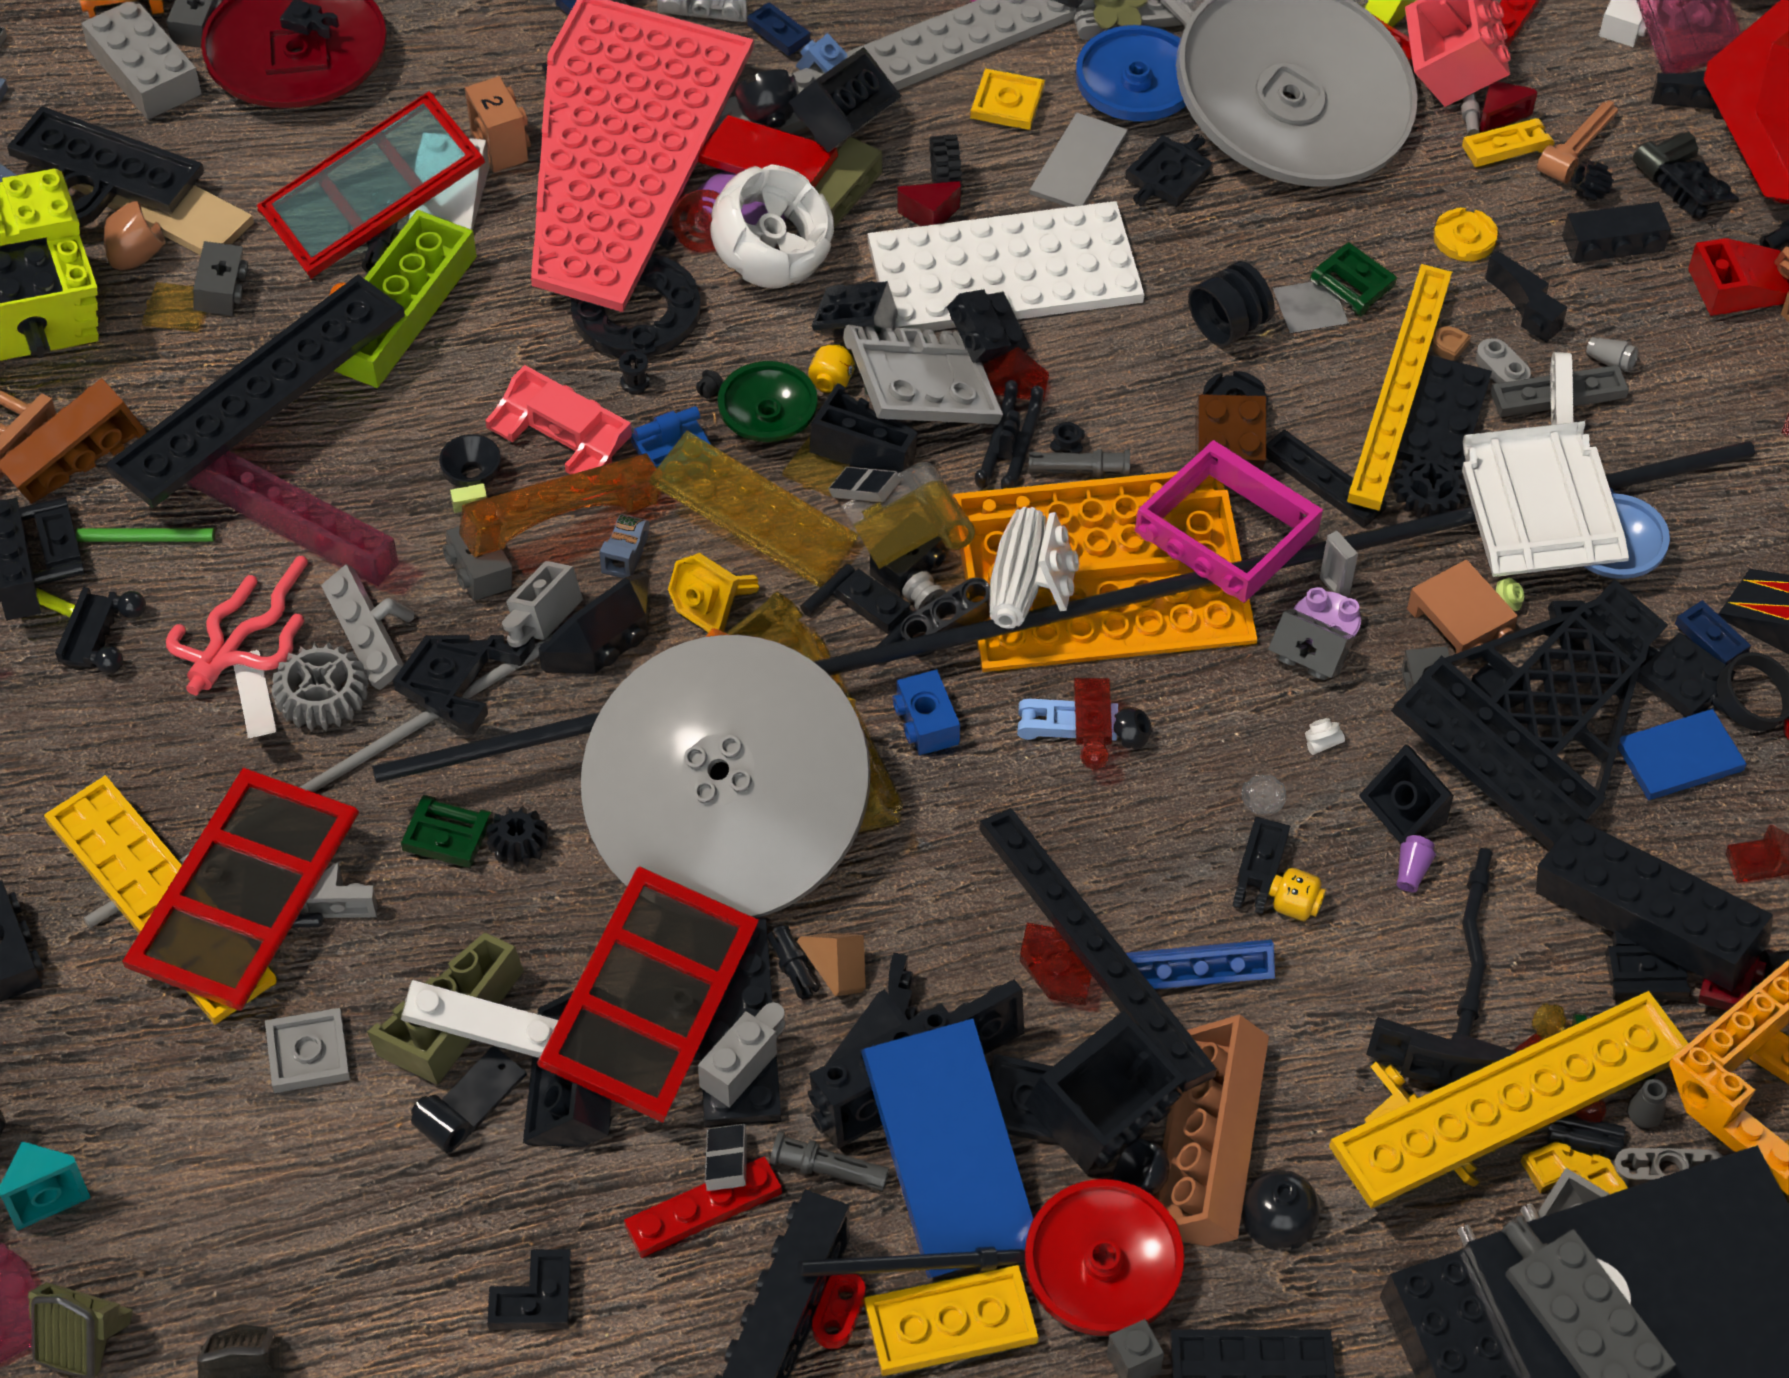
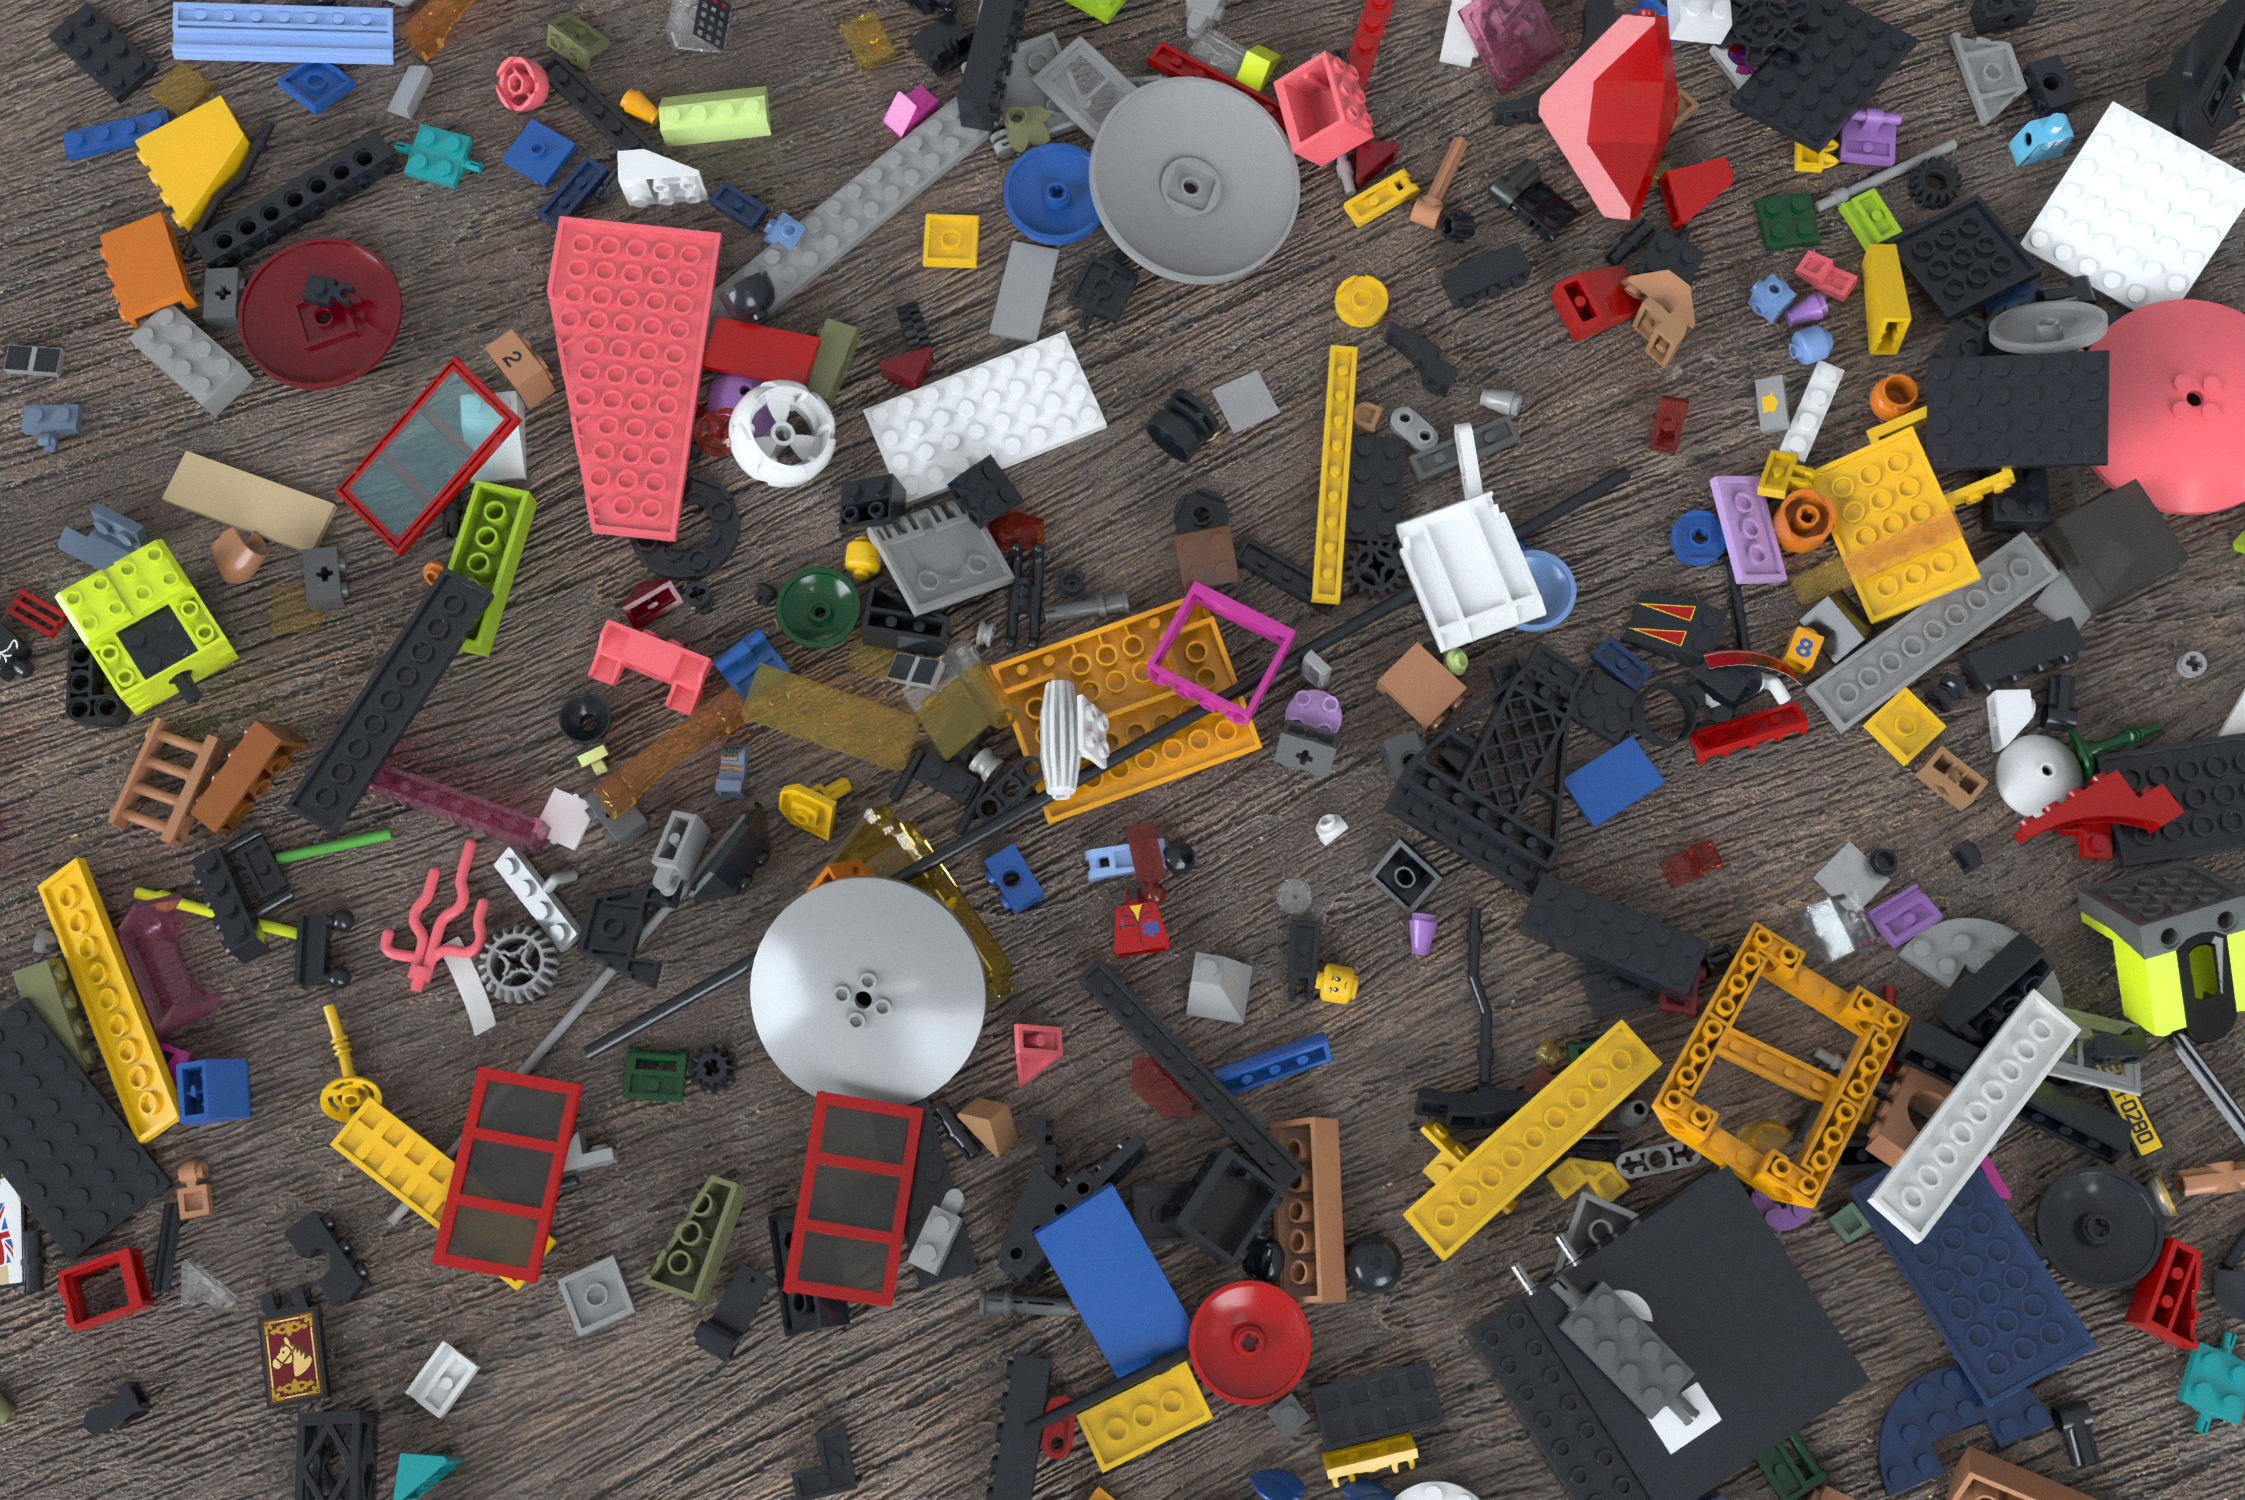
camera: 10 degrees left, 20 degrees up
black plate [7,106,204,228] -> none
white plate [401,980,558,1058] -> none
red plate [624,1156,782,1258] -> none
black tile [705,1124,747,1191] -> none
black brick [789,47,902,152] -> none
dark green plate [1310,242,1398,316] -> none
none -> yellow dish [320,1004,382,1123]
none -> white plate [405,1341,480,1419]
none -> white piece [533,788,591,851]
none -> dark red slope [621,578,684,630]
none -> light grey bush [976,620,996,647]
none -> coral slope [1014,1024,1063,1089]
none -> red torso [1114,888,1170,959]
none -> light grey slope [1186,952,1253,1025]

